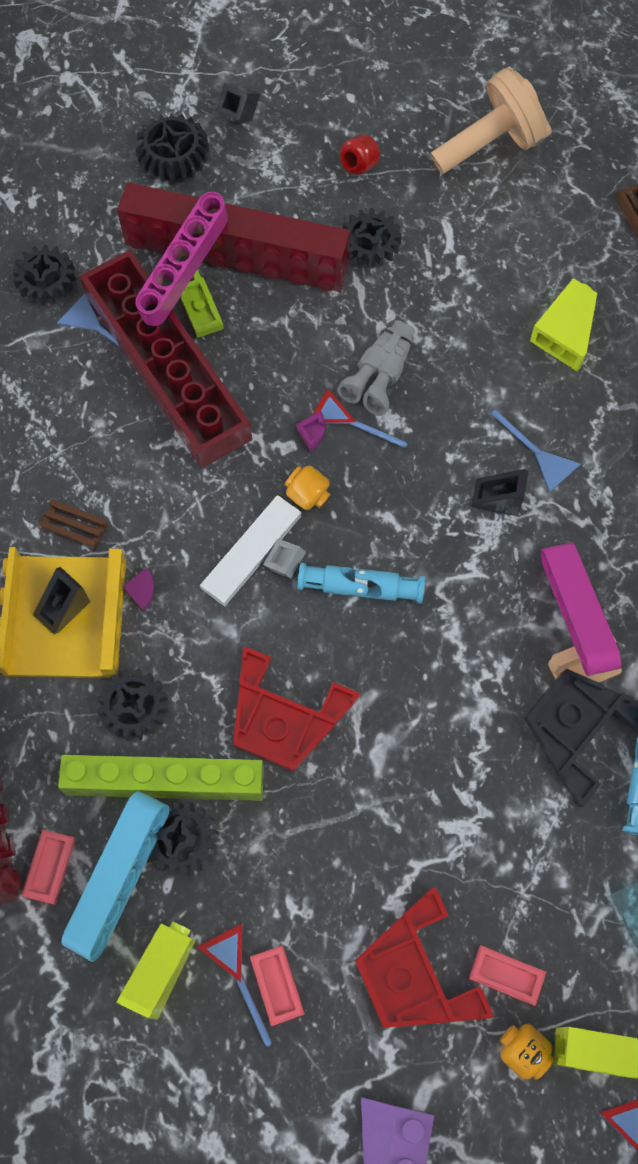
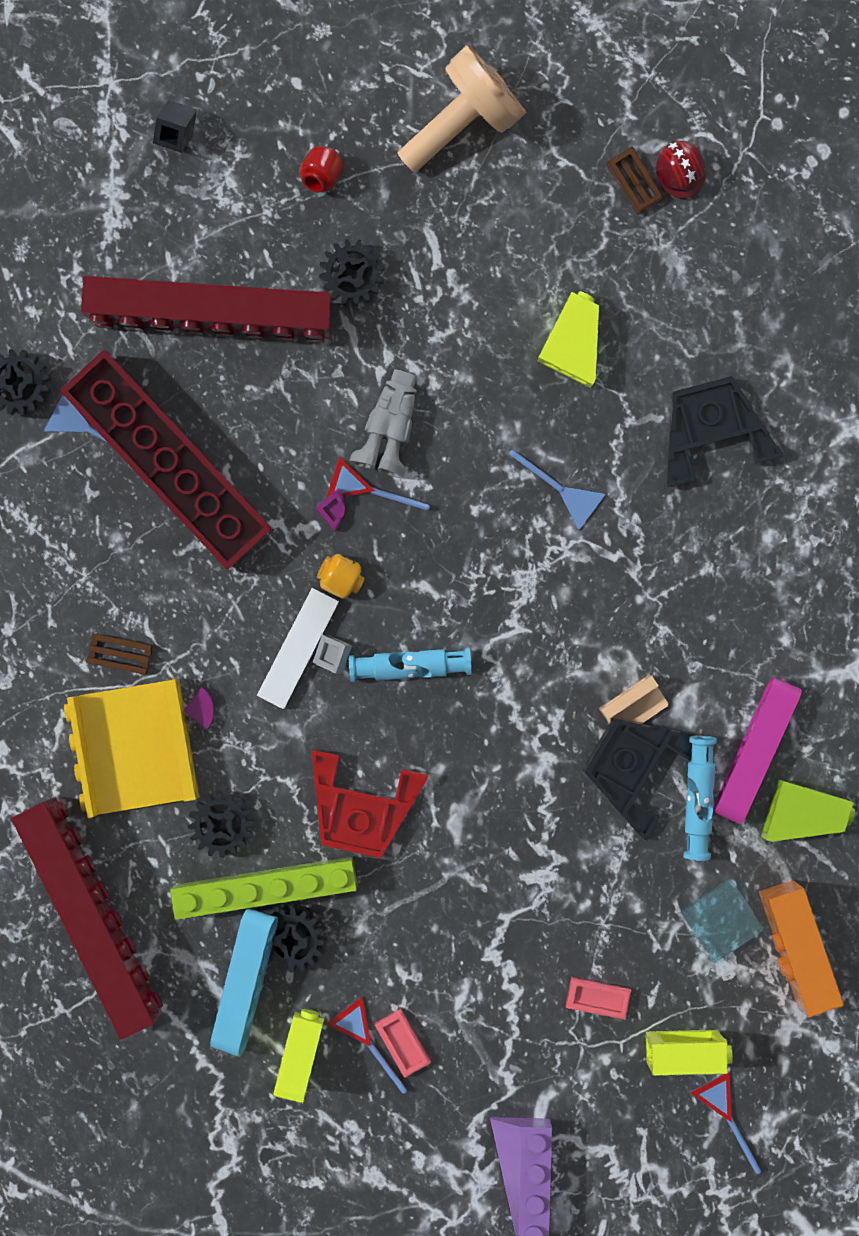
camera: 10 degrees left, 20 degrees up
coral tile [21,829,76,905] -> none
black slope [33,567,90,635] -> none
black gear [135,112,210,184] -> none
dark pink beam [136,192,228,326] -> none
lime hinge [180,269,224,338] -> none
red wing [355,887,494,1028] -> none
black slope [472,469,529,516] -> none
light orange head [500,1024,554,1080] -> none
dark pink beam [541,542,621,676] -> none

